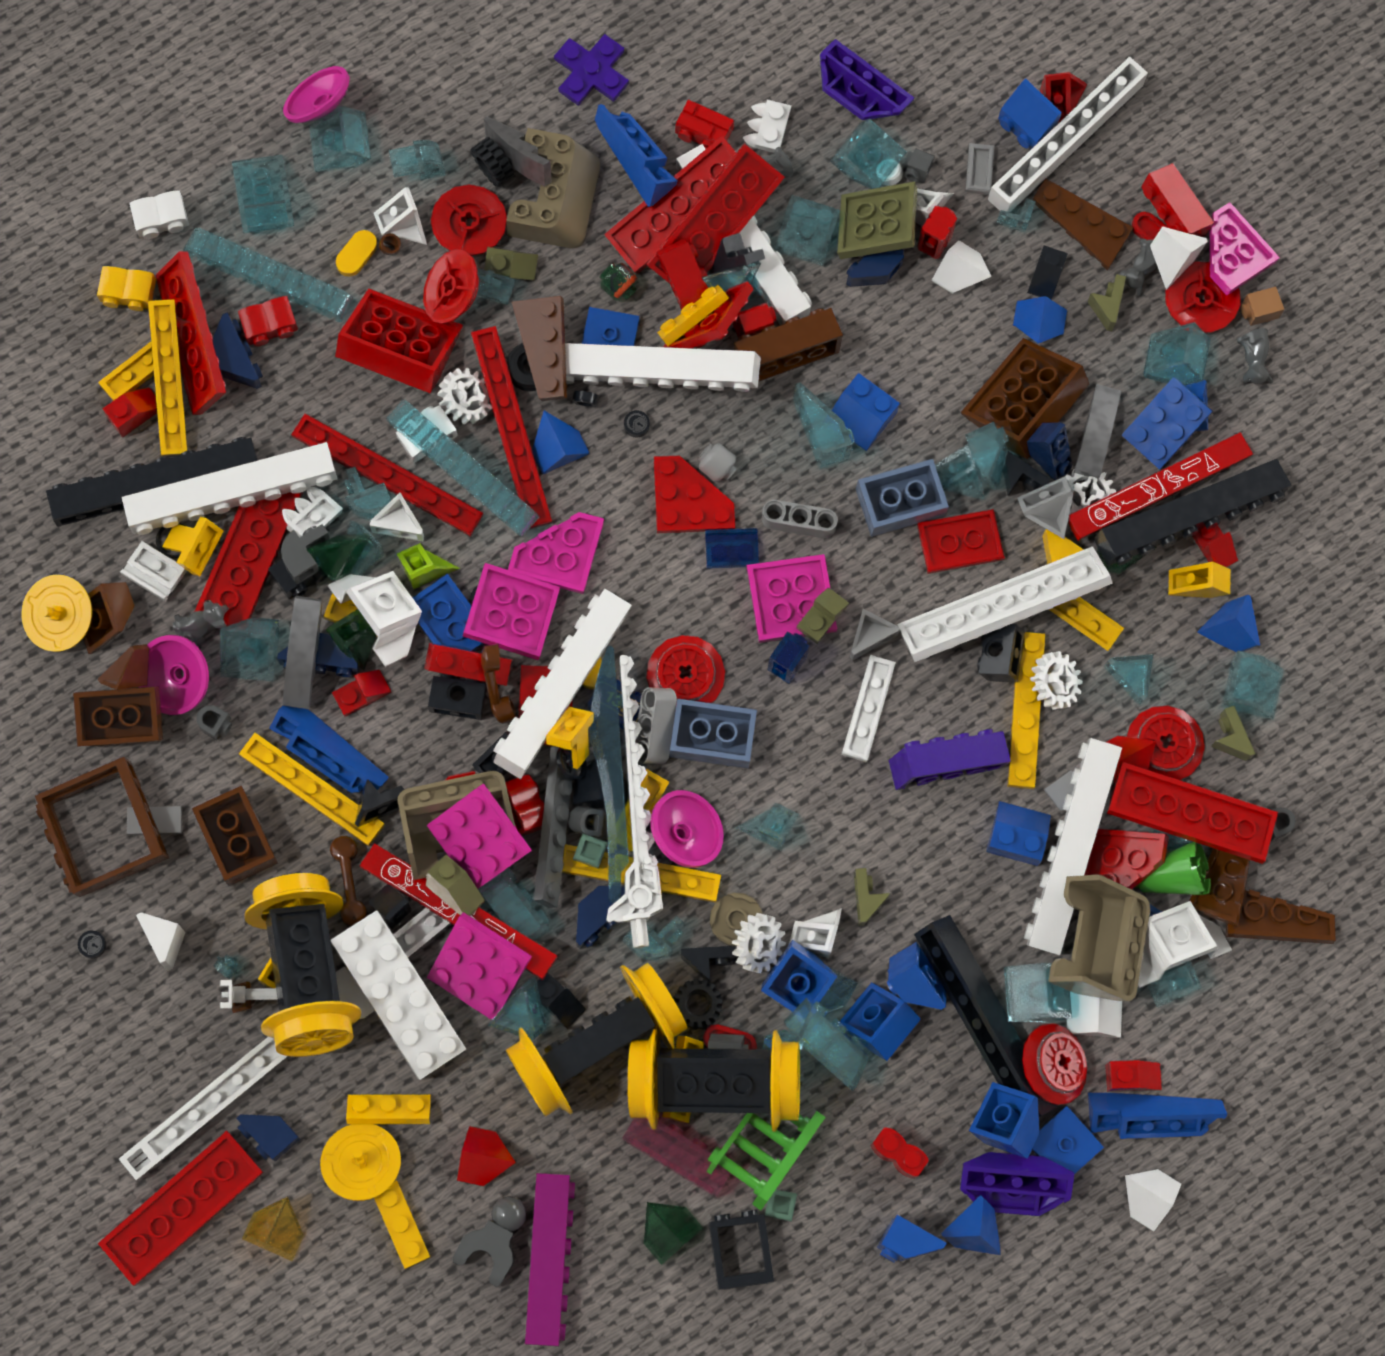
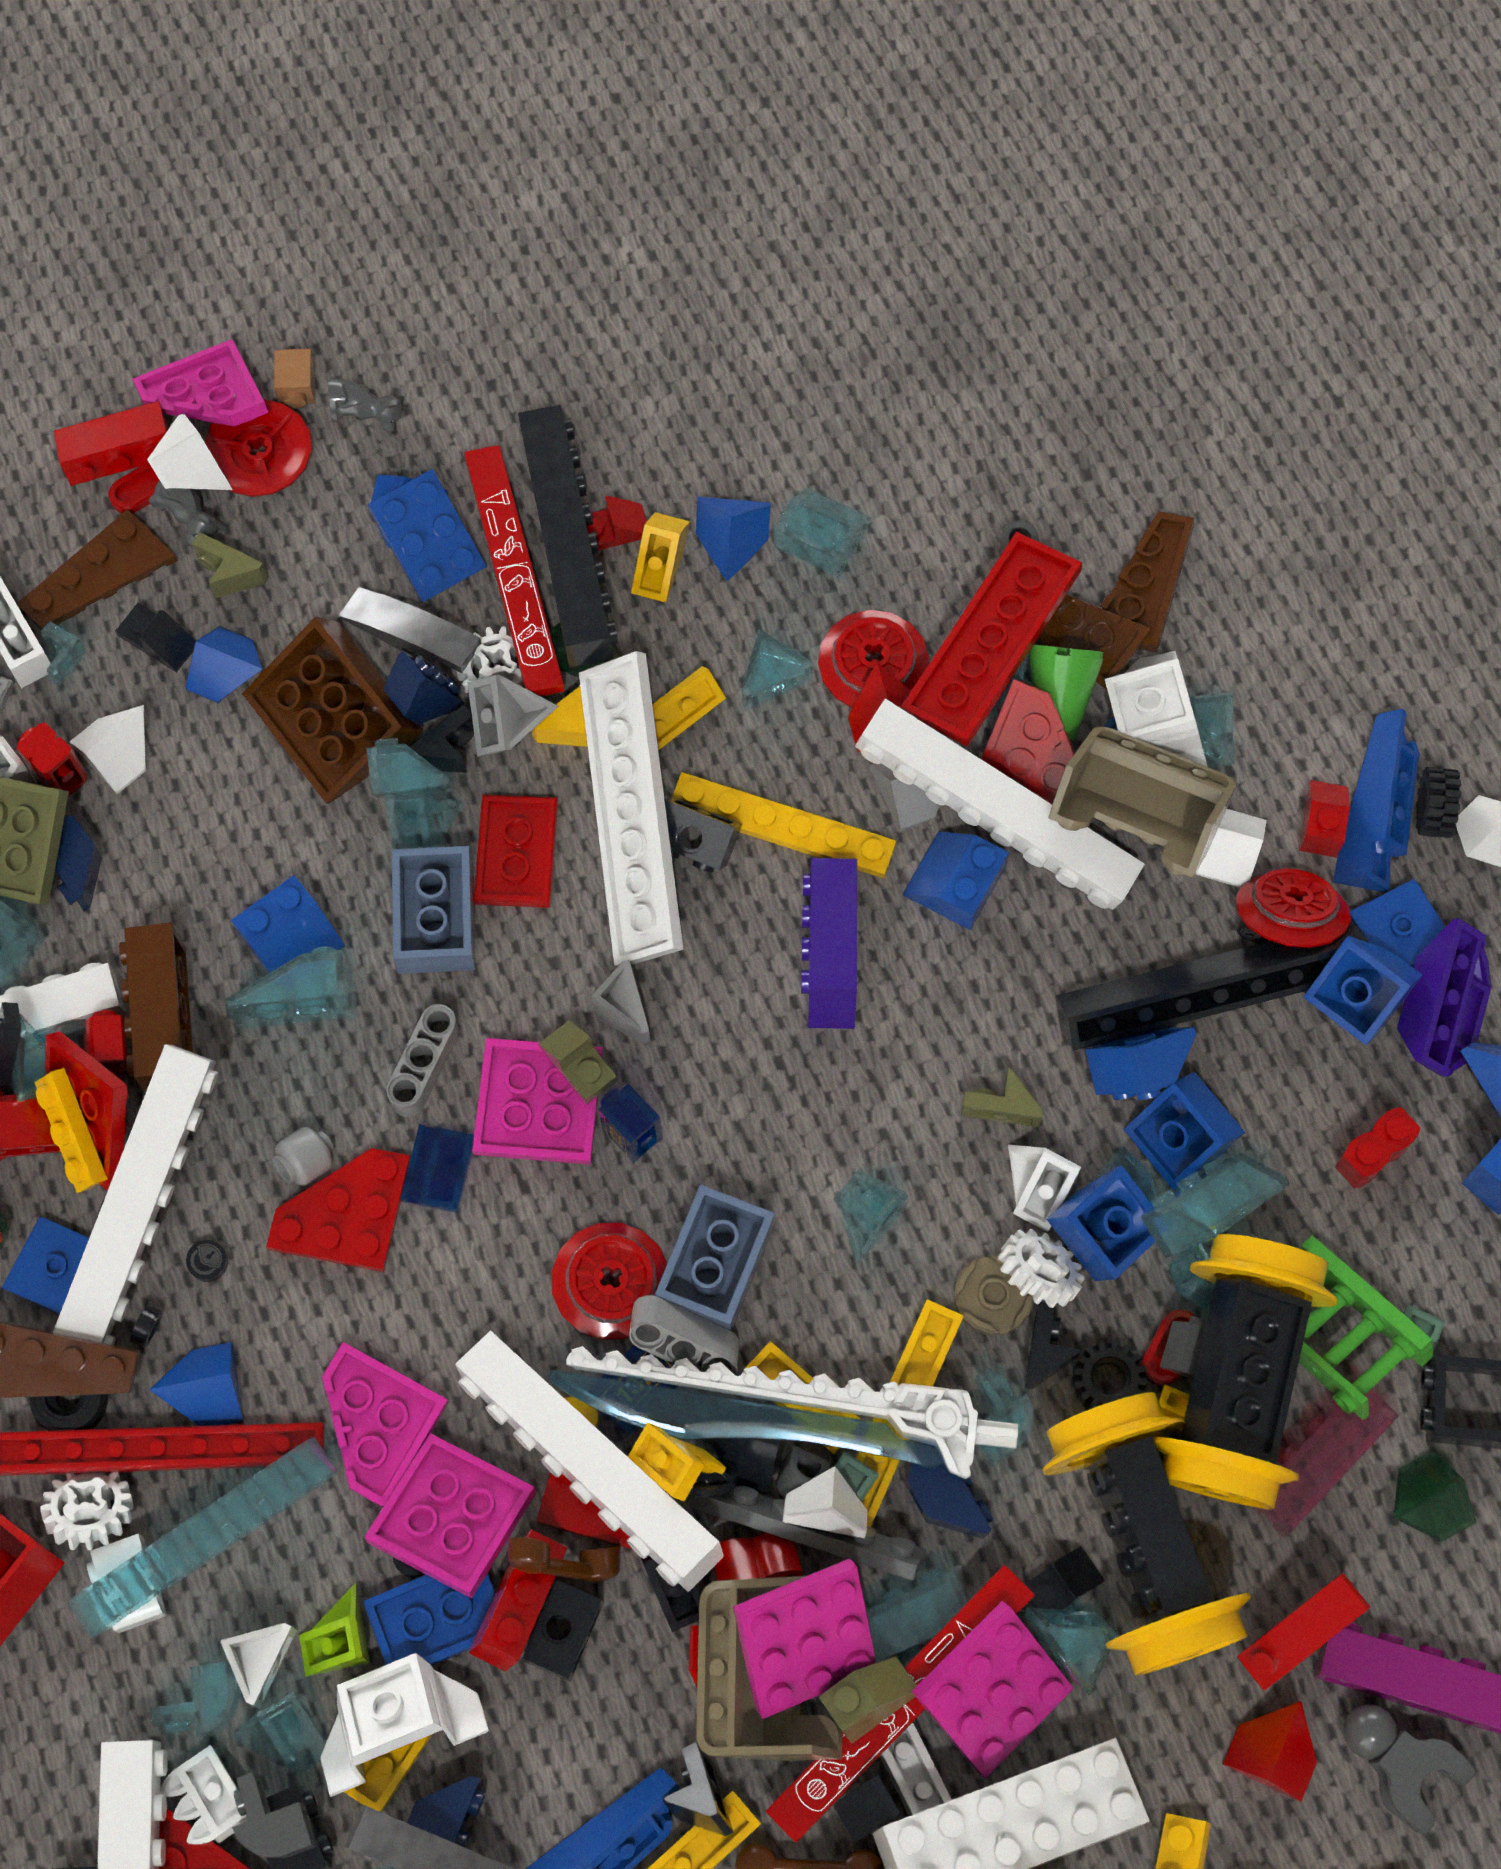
camera: 70 degrees left, 5 degrees down
red tile [291,414,484,537] -> none
clear green slope [306,533,371,582] -> none
clear green slope [326,609,376,670] -> none
red slope [332,669,392,717] -> none
dark pink dish [651,790,724,868] -> none
white tile [841,655,896,762] -> none
clear light blue slope [1004,963,1072,1022] -> none
white gear [1030,651,1083,710] -> none
clear light blue slope [1143,322,1211,385] -> none
olive slope [1211,706,1255,761] -> none
none -> white slope [782,1466,868,1538]
none -> red slope [1237,1573,1370,1691]
none -> black tyre [1416,767,1461,838]

